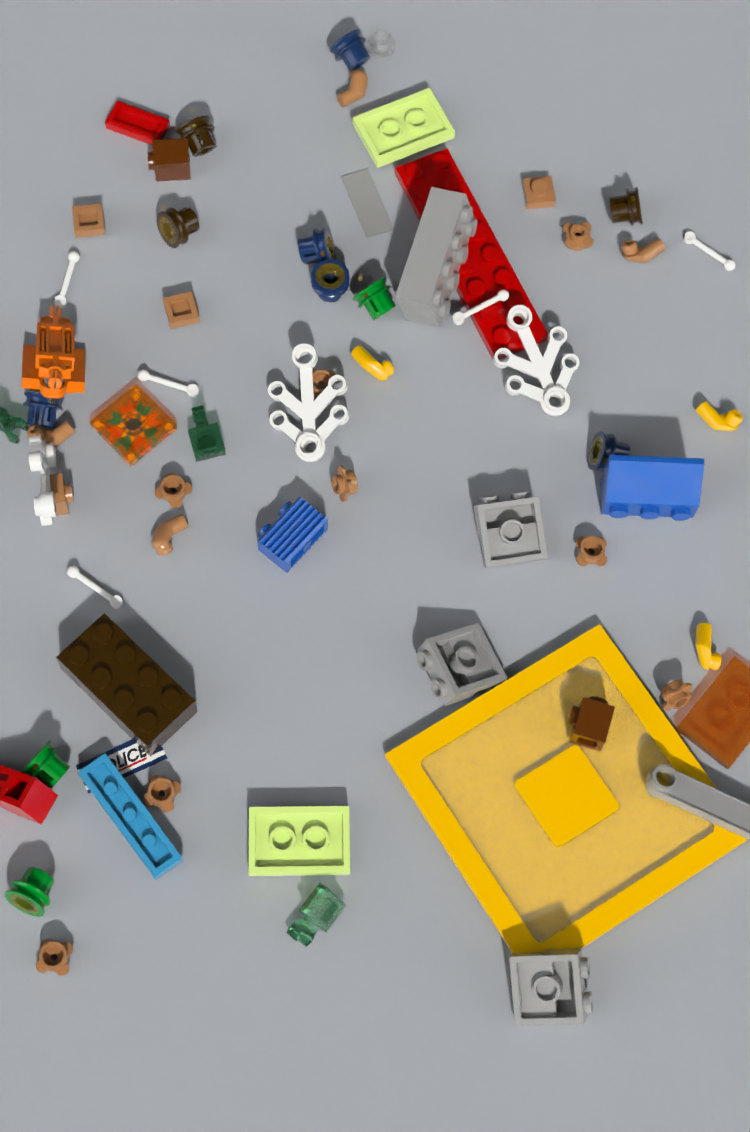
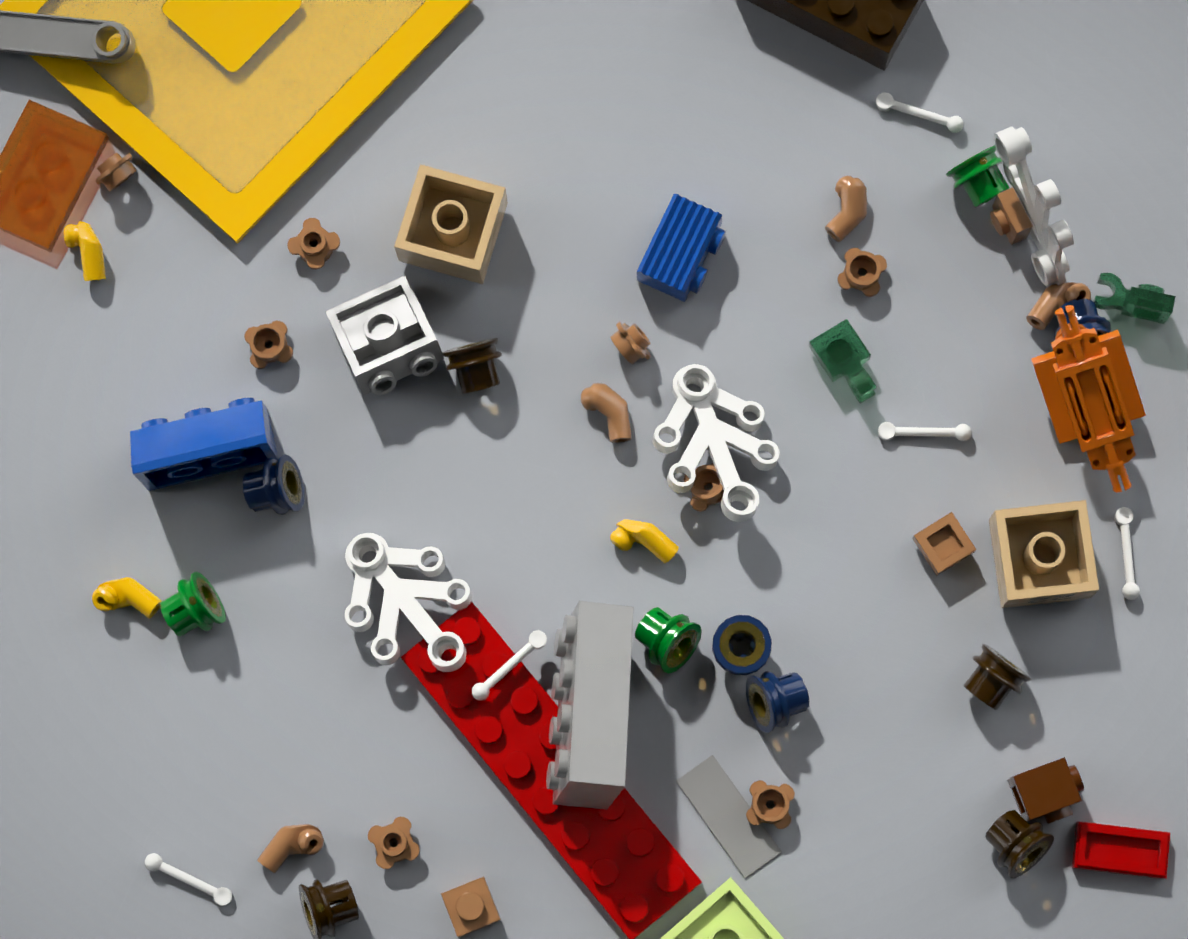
camera: 175 degrees right, 10 degrees up
medium nougat plate [72,203,105,238] -> none
clear orange tile [89,384,177,466] -> none
light grey plate [417,623,507,706] -> none
reddish brown brick [568,696,615,752] -> none
none -> green piece [160,571,226,637]
none -> medium nougat plate [287,218,340,270]
none -> tan brick [394,164,508,284]
none -> dark brown piece [442,338,502,394]
none -> medium nougat arm [581,383,632,443]
none -> medium nougat plate [746,780,795,829]
none -> green piece [946,145,1010,208]
none -> tan brick [989,500,1099,608]

